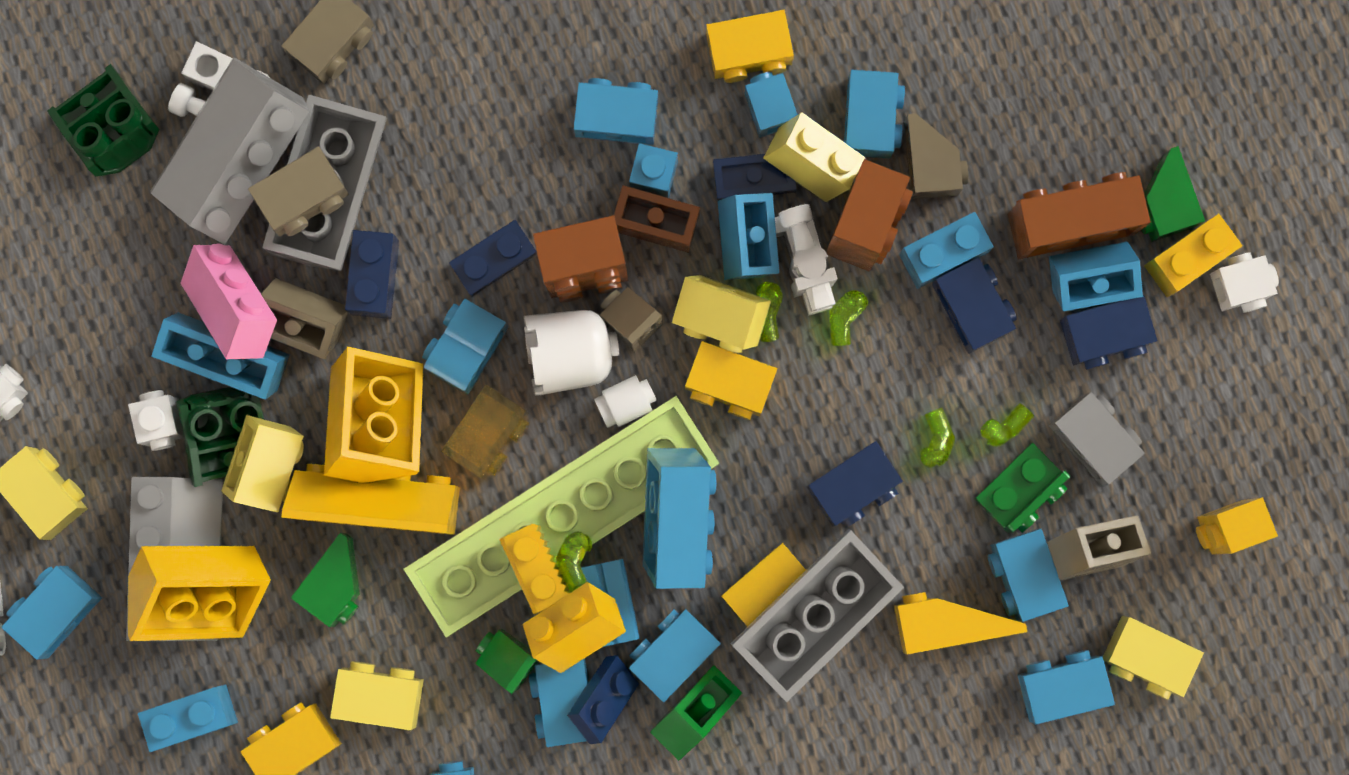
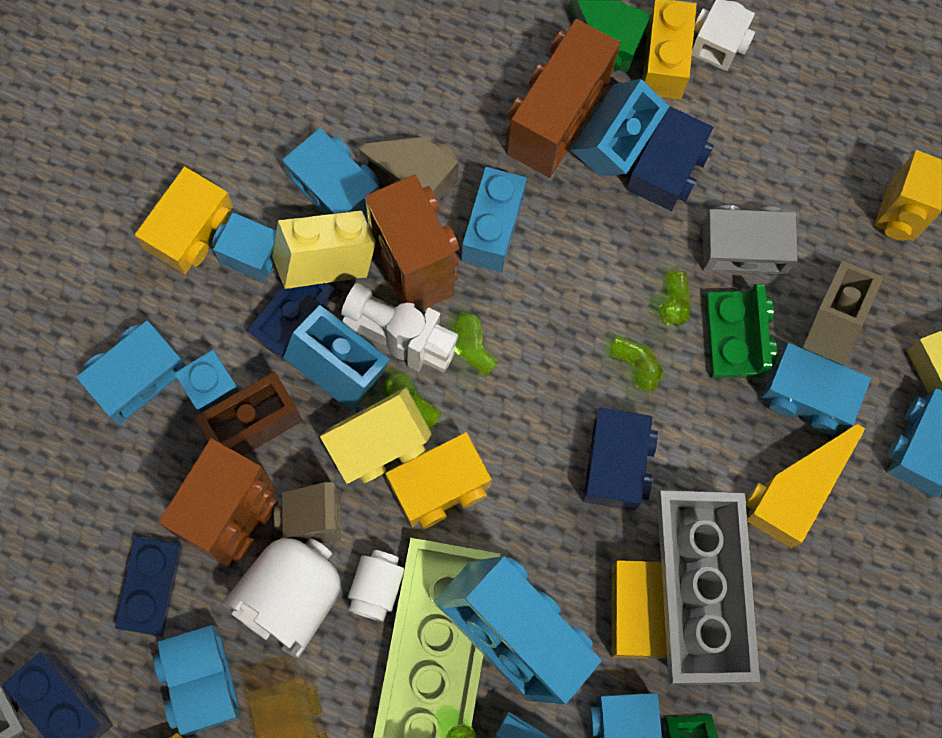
camera: 55 degrees left, 10 degrees down
dark blue brick [932,257,1017,354] -> none

